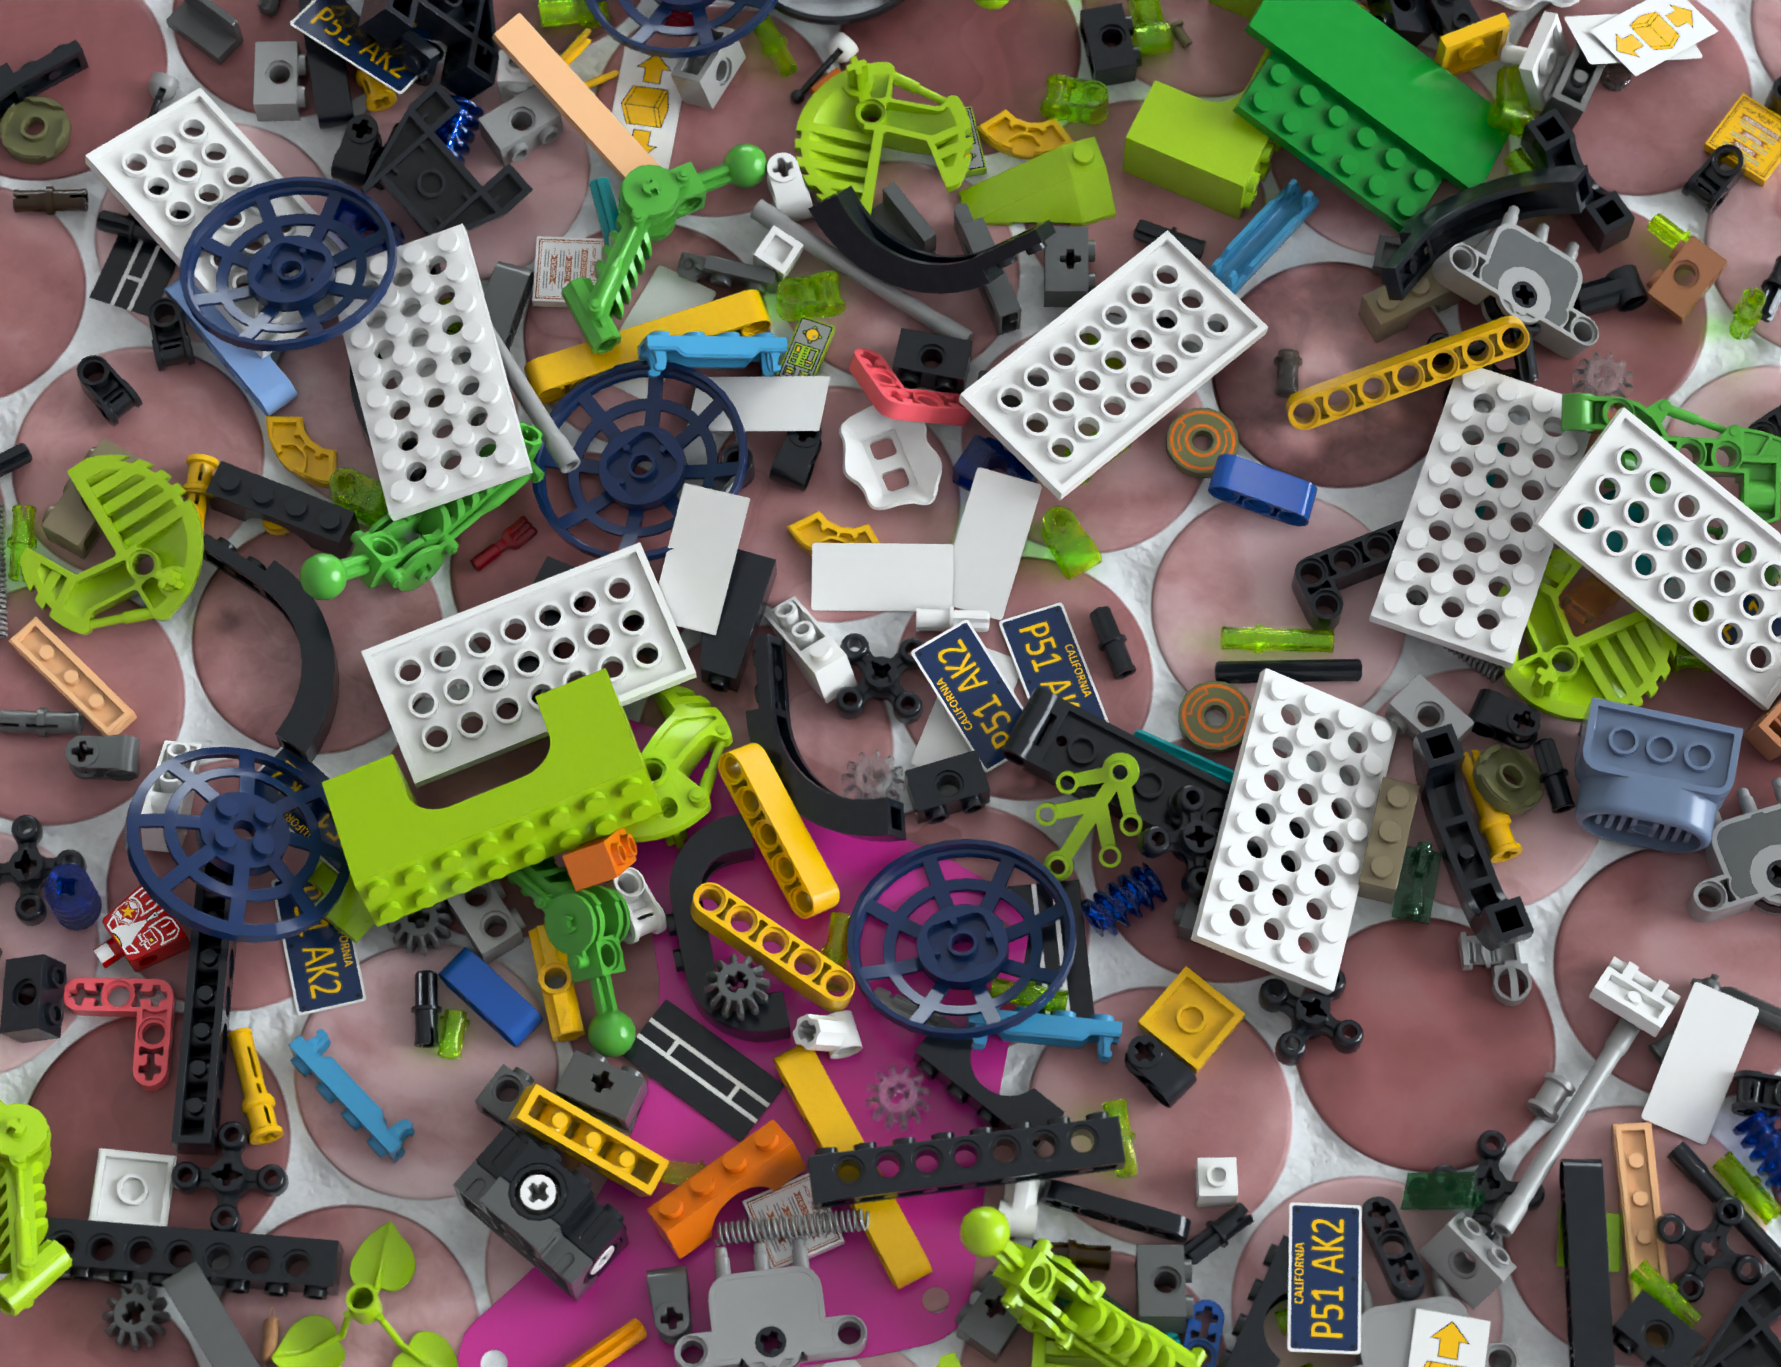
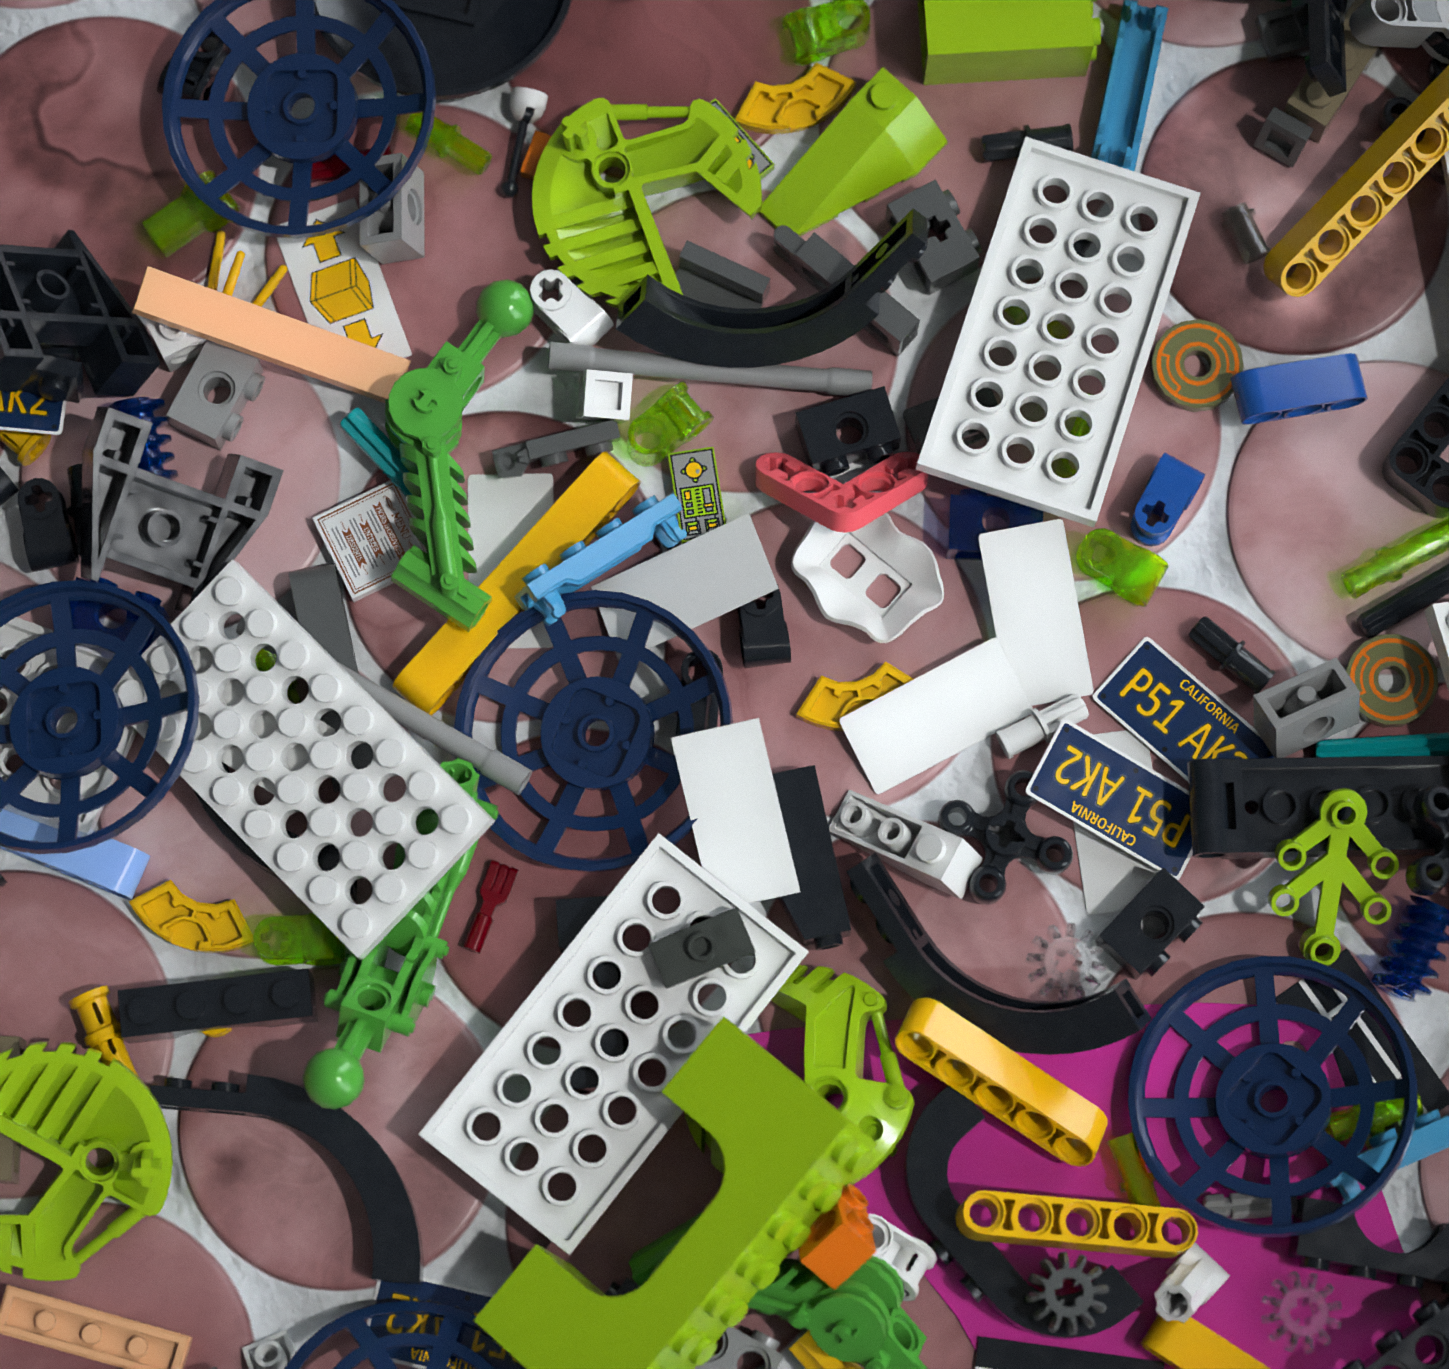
camera: 30 degrees left, 10 degrees up
none -> pearl dark grey plate [648,907,755,990]
none -> blue piece [1130,452,1206,546]
none -> dark grey plate [1253,107,1314,168]
none -> light grey brick [1253,657,1360,758]

